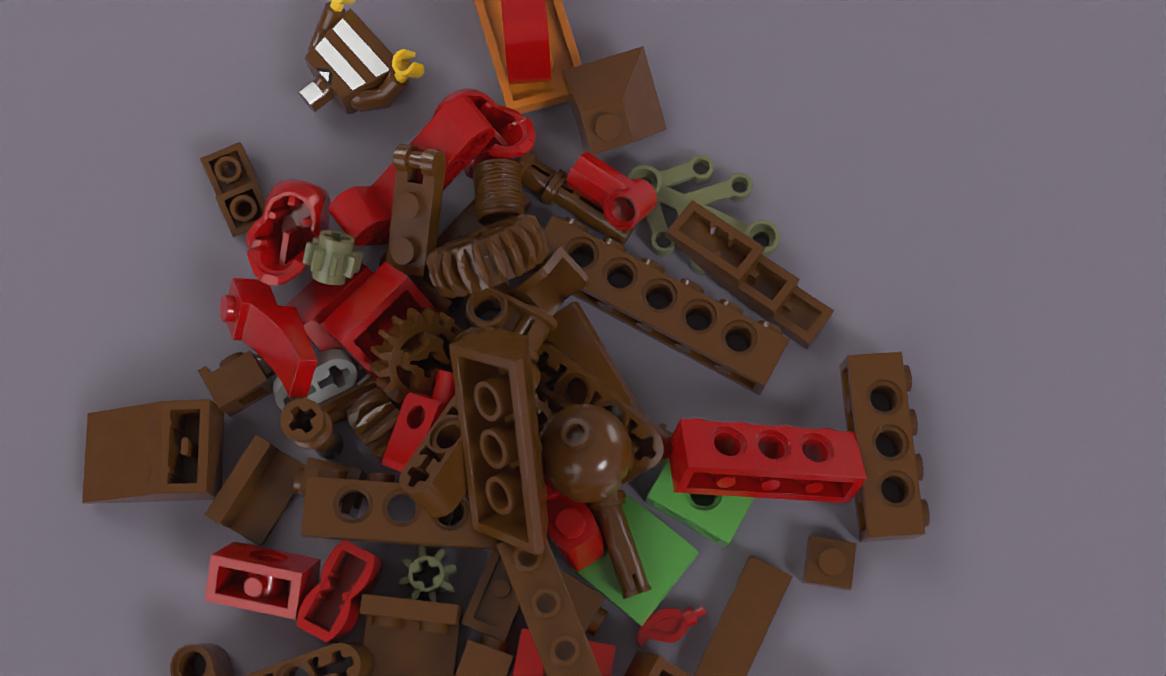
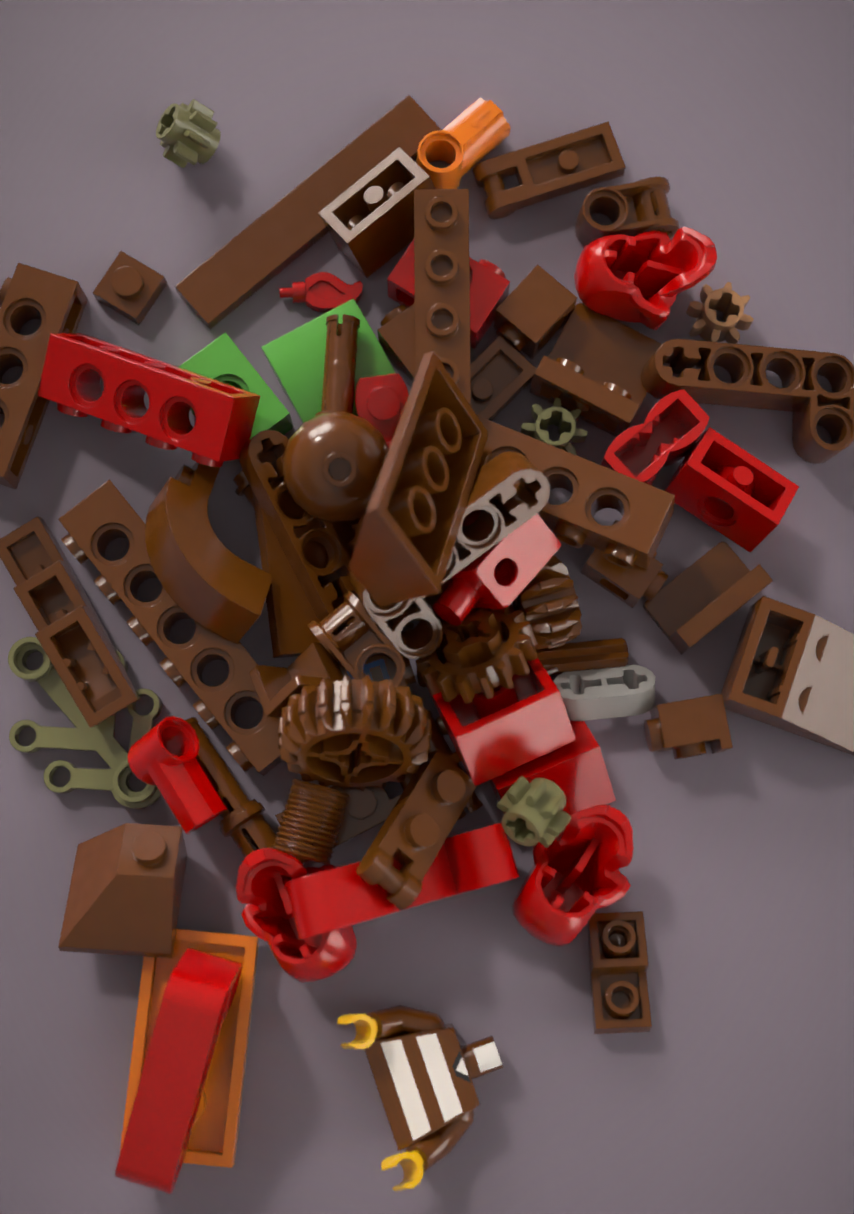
camera: 160 degrees left, 5 degrees up
red slope [220,278,318,398] -> none
reddish brown pin [280,398,344,459] -> none
none -> reddish brown arch [145,462,273,644]

